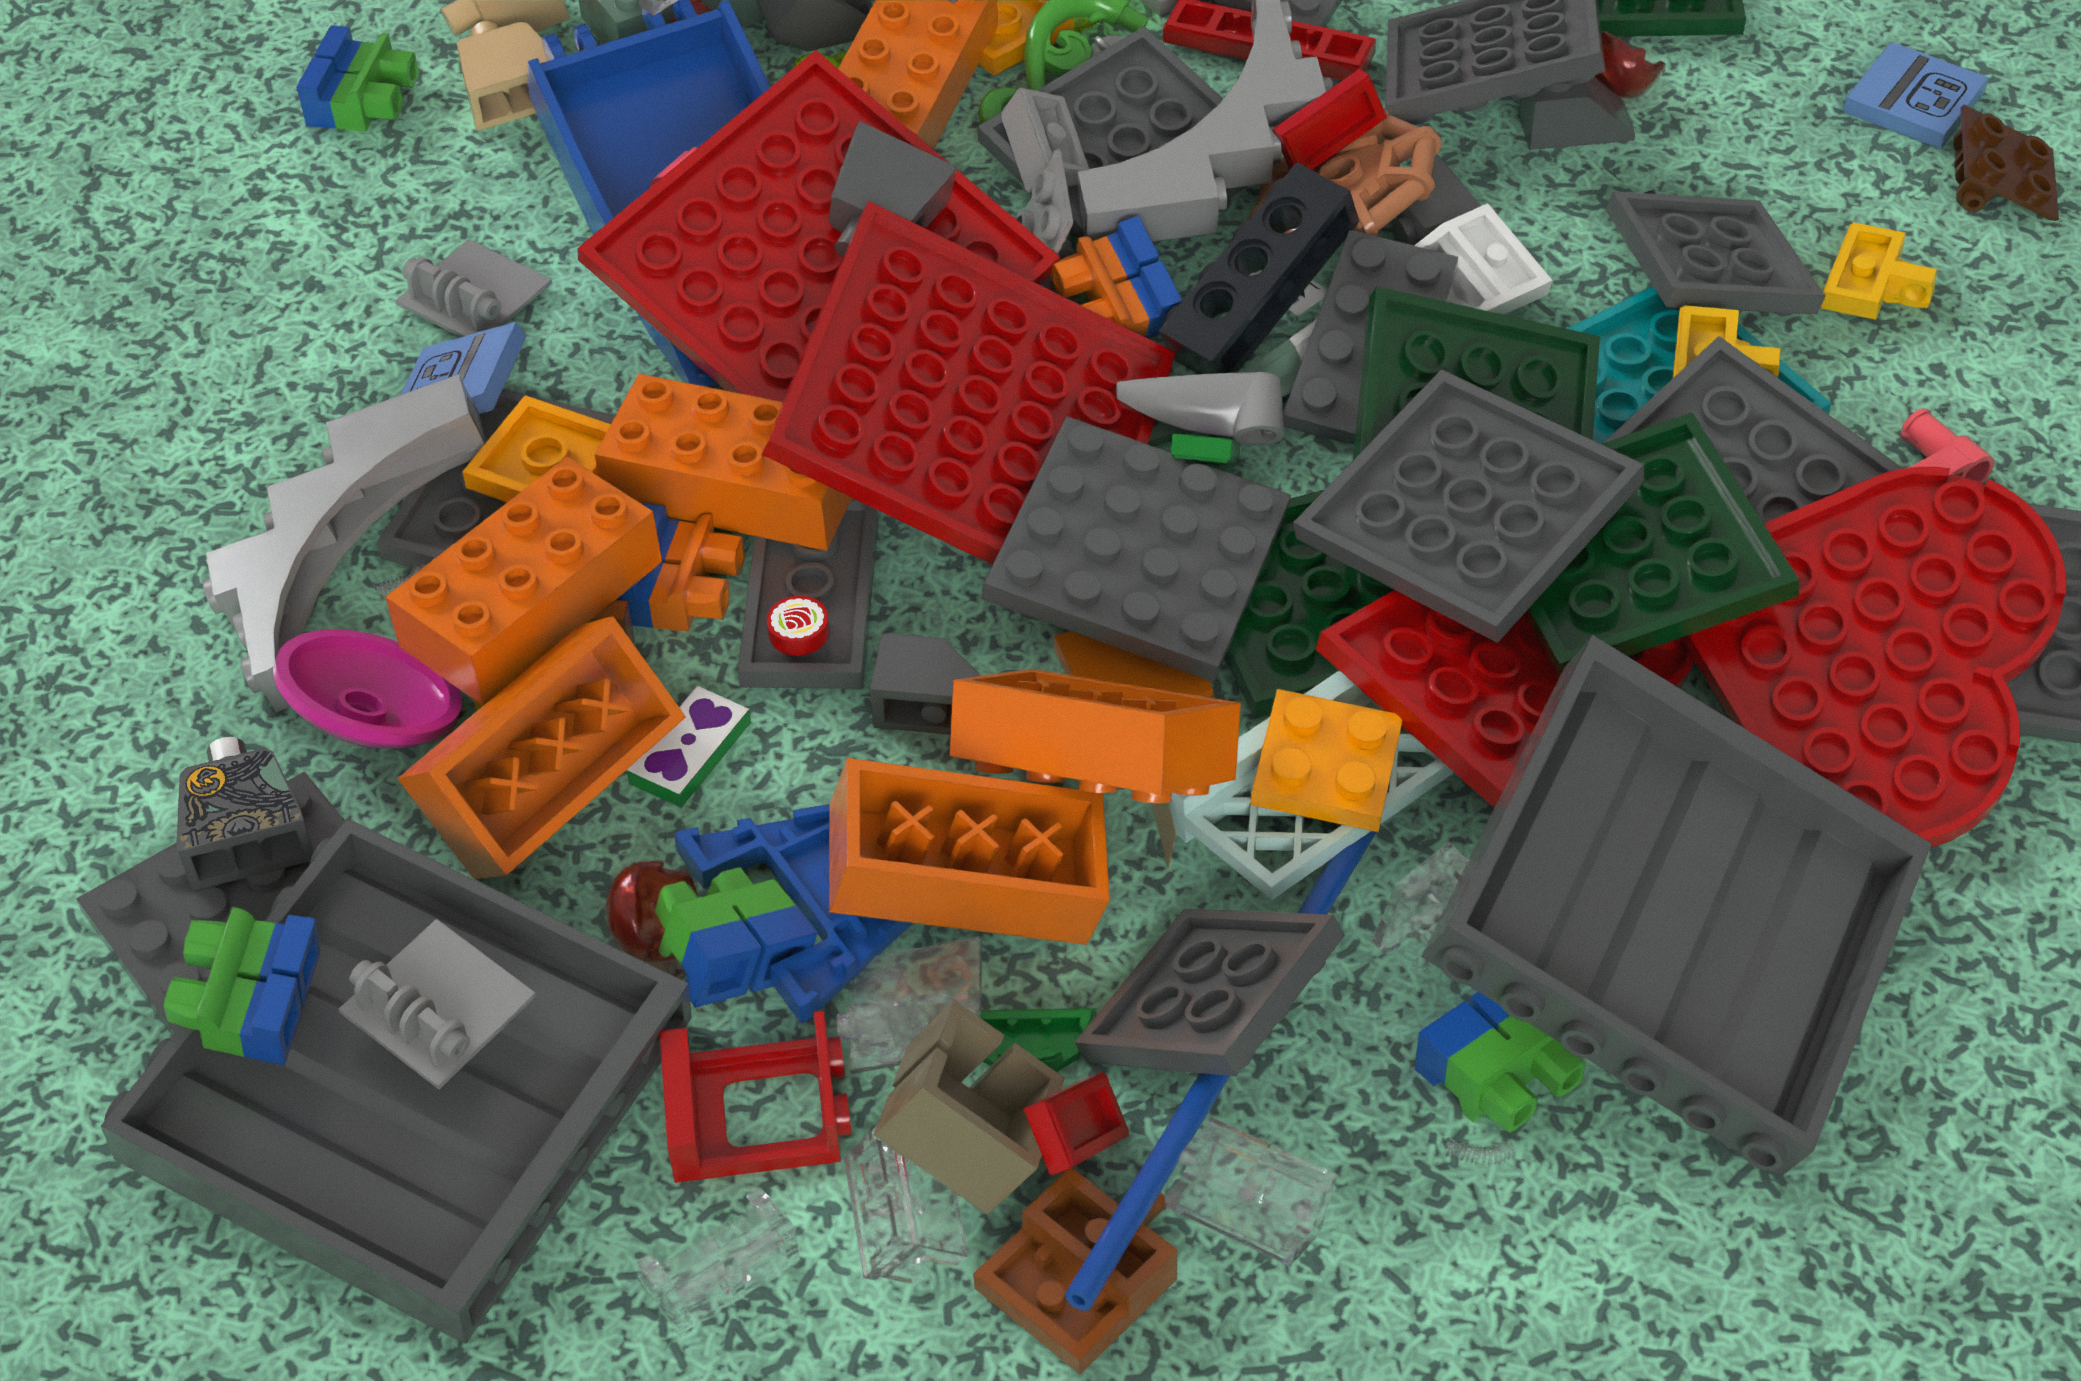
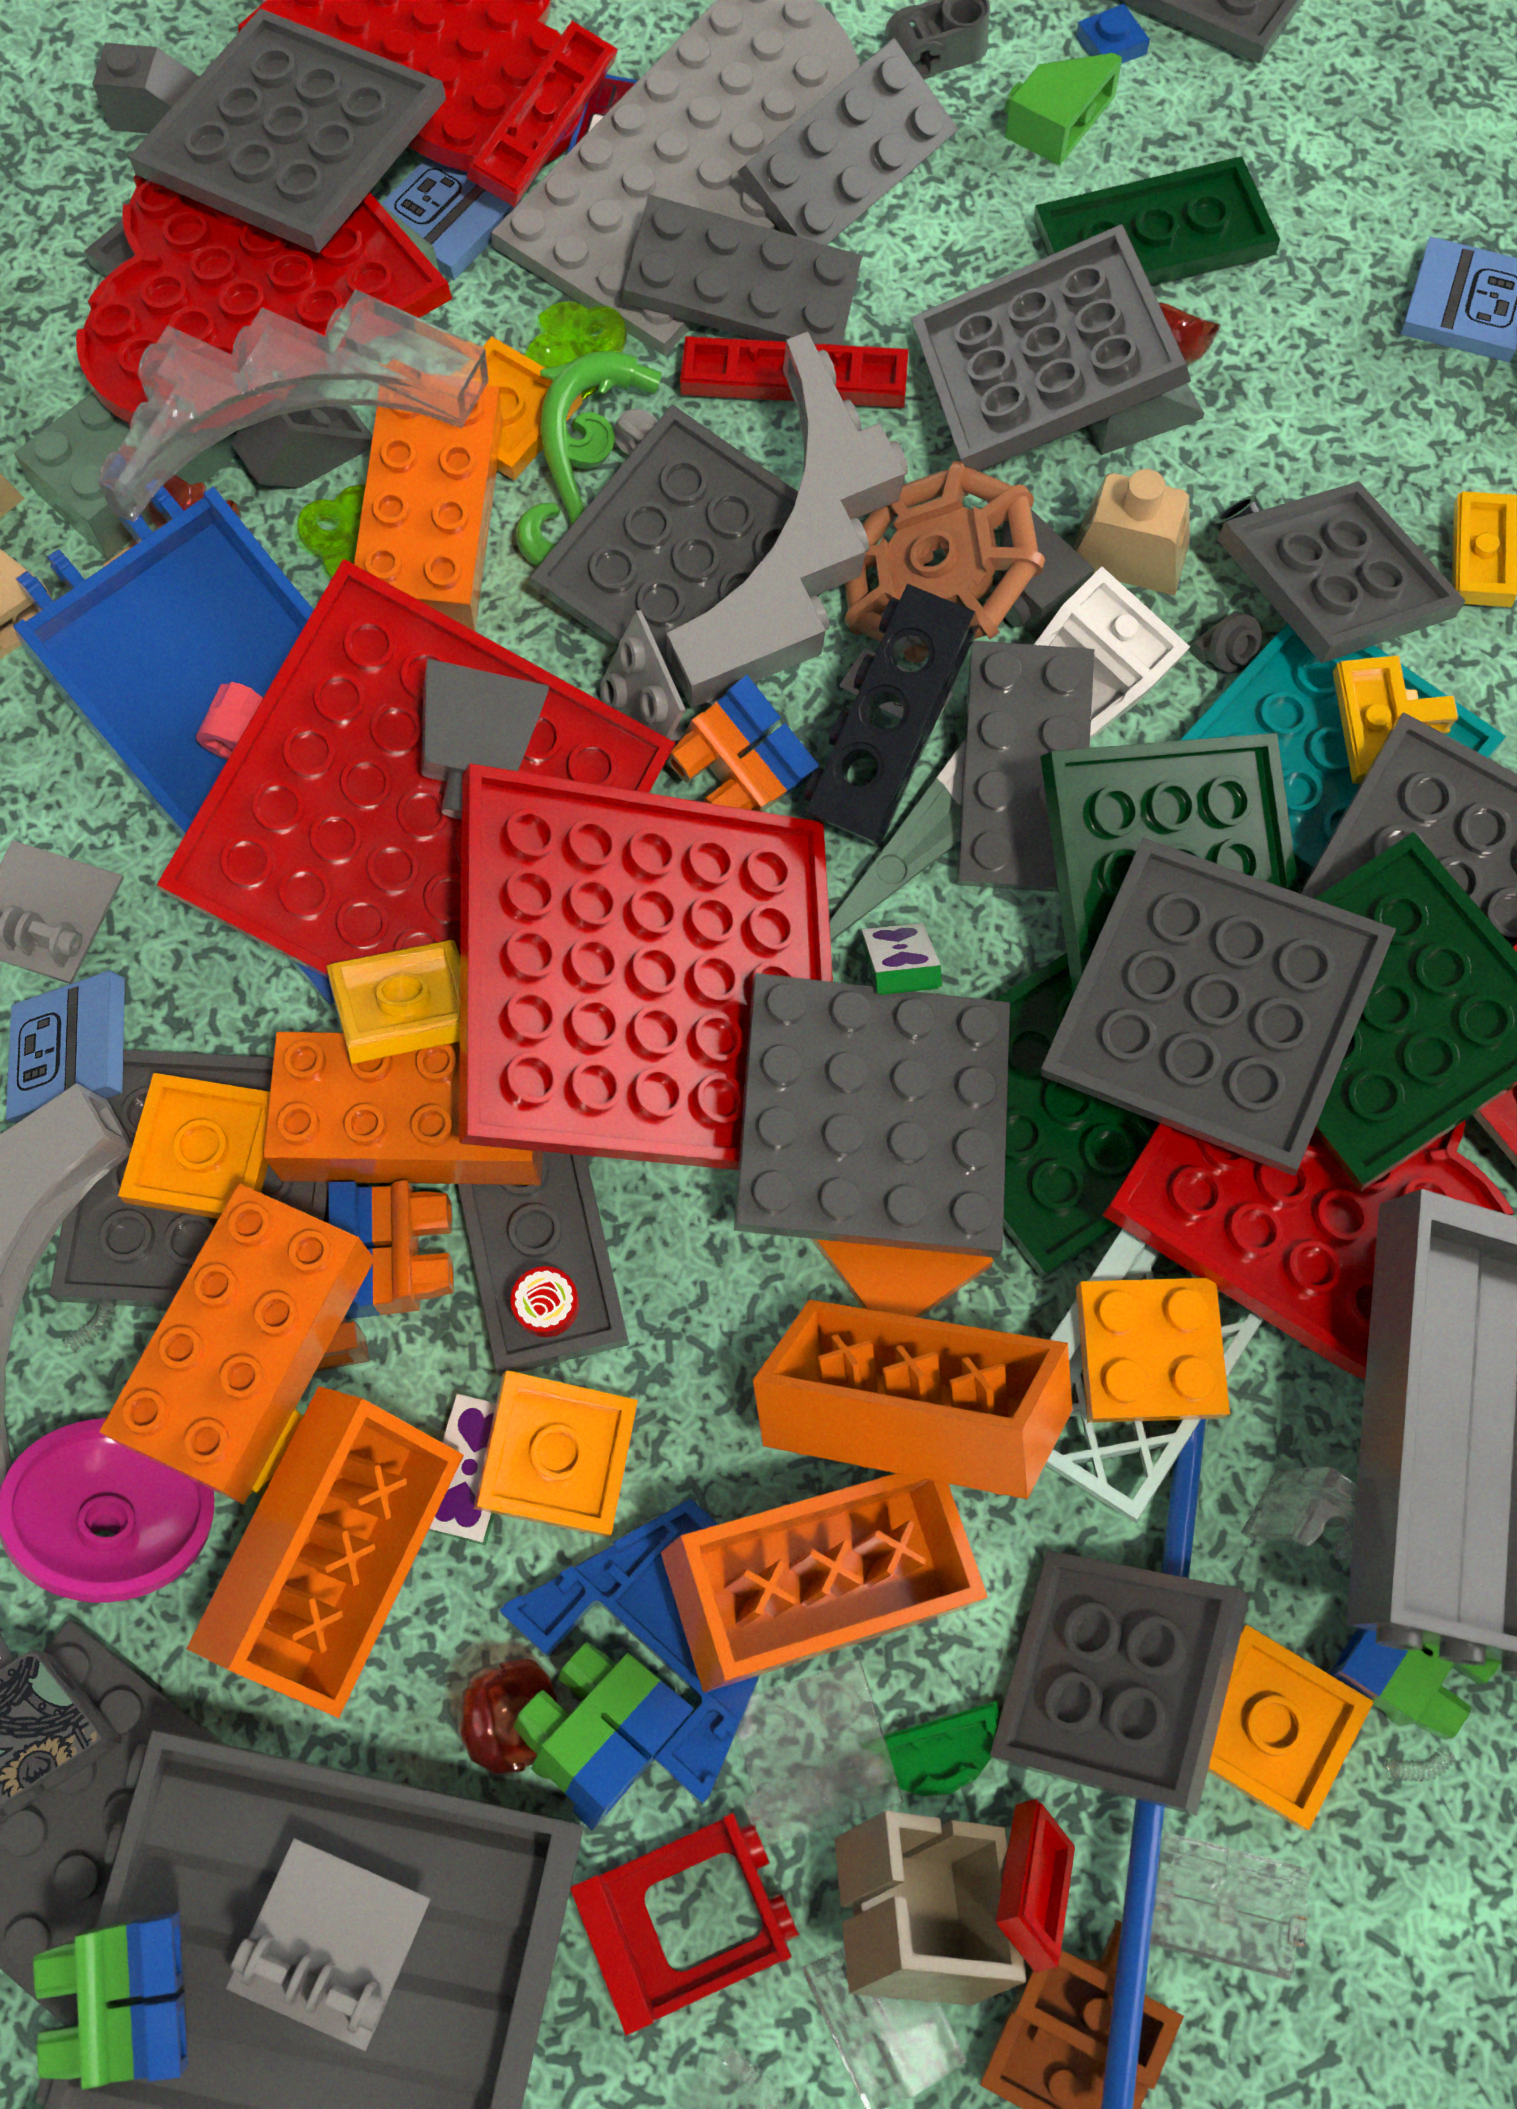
camera: 15 degrees left, 20 degrees up
dark grey slope [870,633,981,735] -> none
light grey slope [1001,88,1089,193] -> none
light grey piece [1116,372,1285,446] -> none
red tile [1272,69,1387,170] -> none
none -> yellow tile [326,940,461,1064]
none -> light orange plate [473,1370,638,1537]
none -> tan torso [1074,469,1189,595]
none -> dark grey plate [1189,611,1262,673]
none -> light orange plate [1208,1624,1374,1831]

